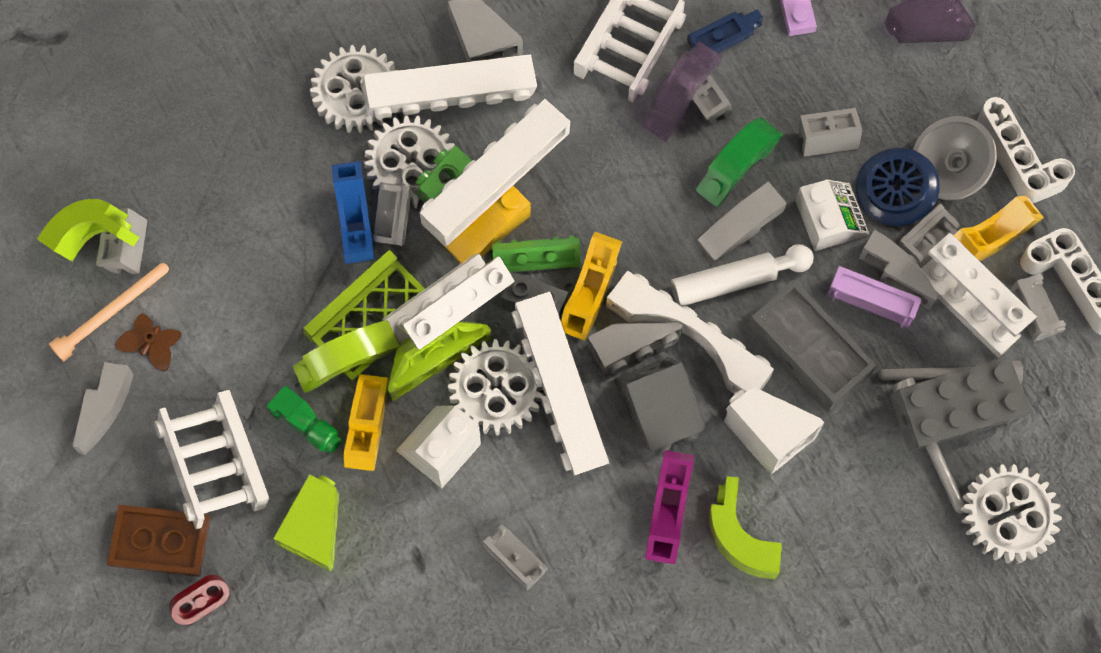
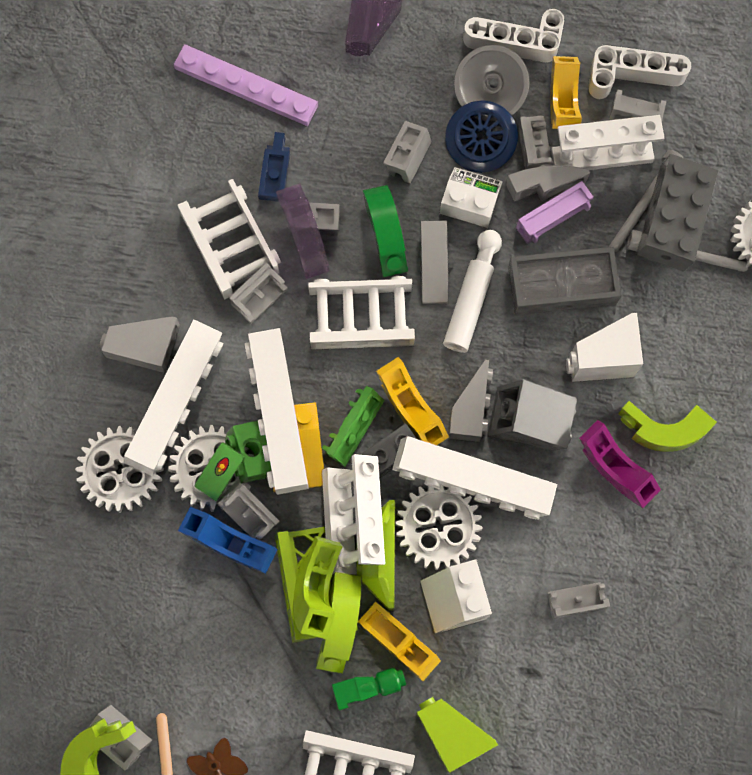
camera: 55 degrees left, 5 degrees up
white arch [606,270,774,394] -> none
none -> bright green slope [194,442,245,501]
none -> light grey hinge [229,263,288,324]
none -> lime arch [293,536,343,639]
none -> white fence [308,276,415,349]

